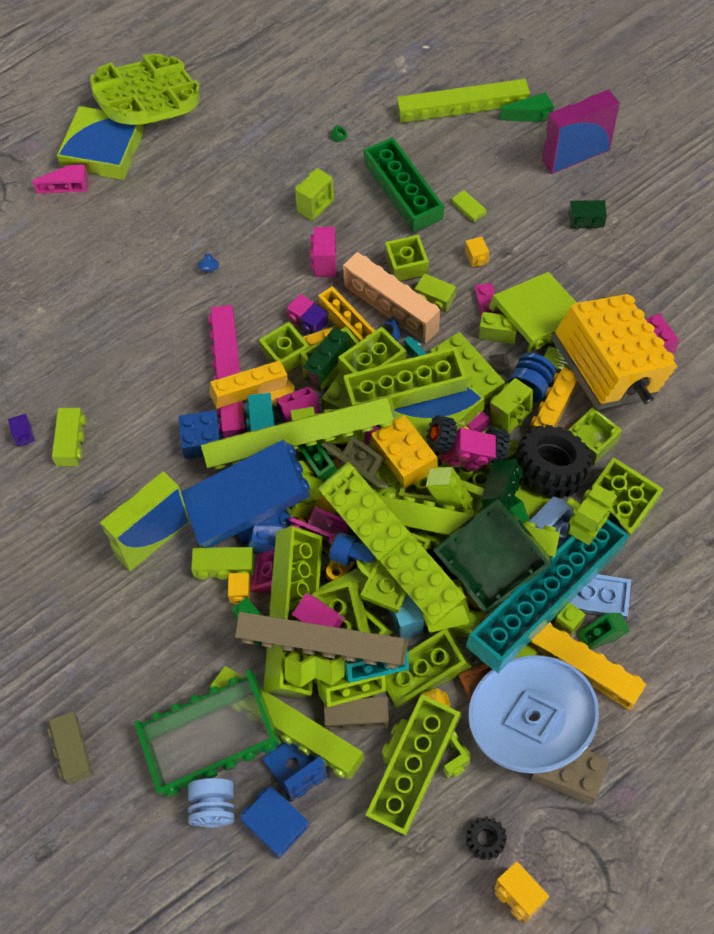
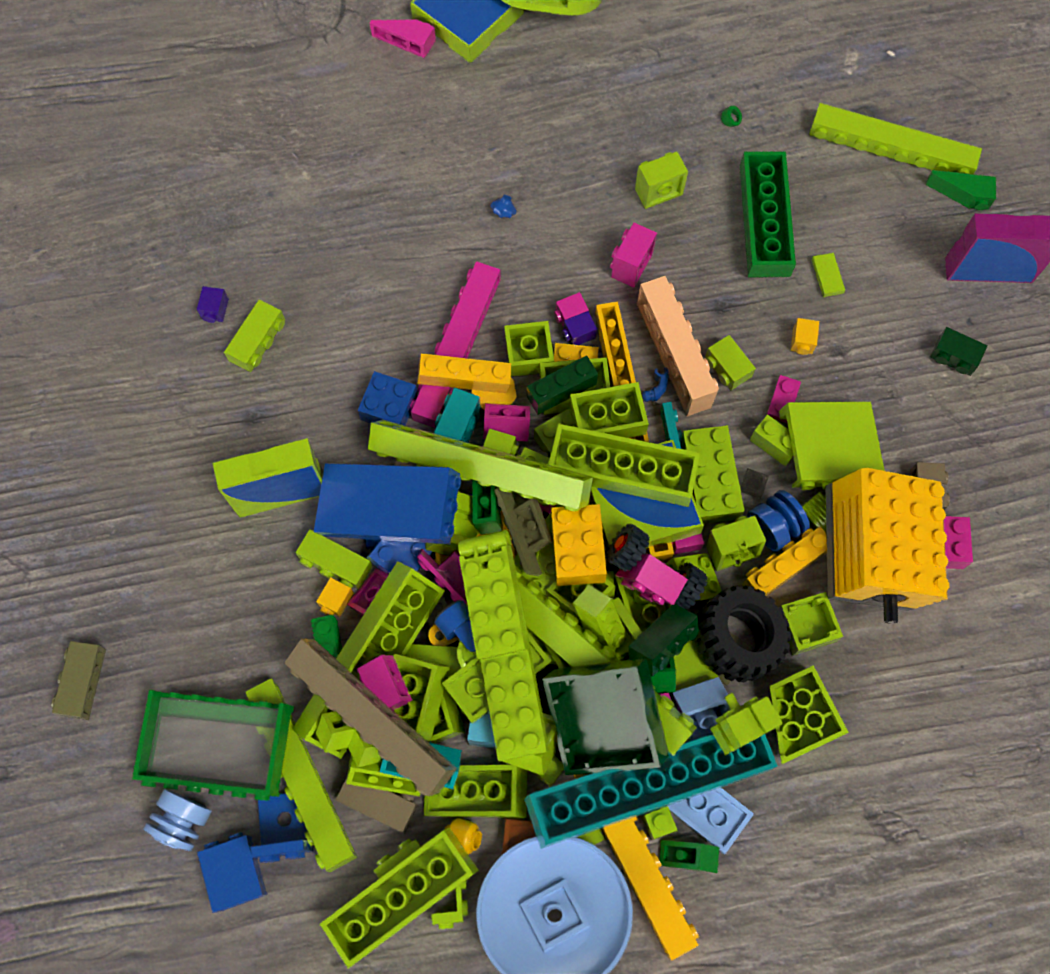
camera: 25 degrees right, 10 degrees up
lime brick [385,234,429,281] -> none

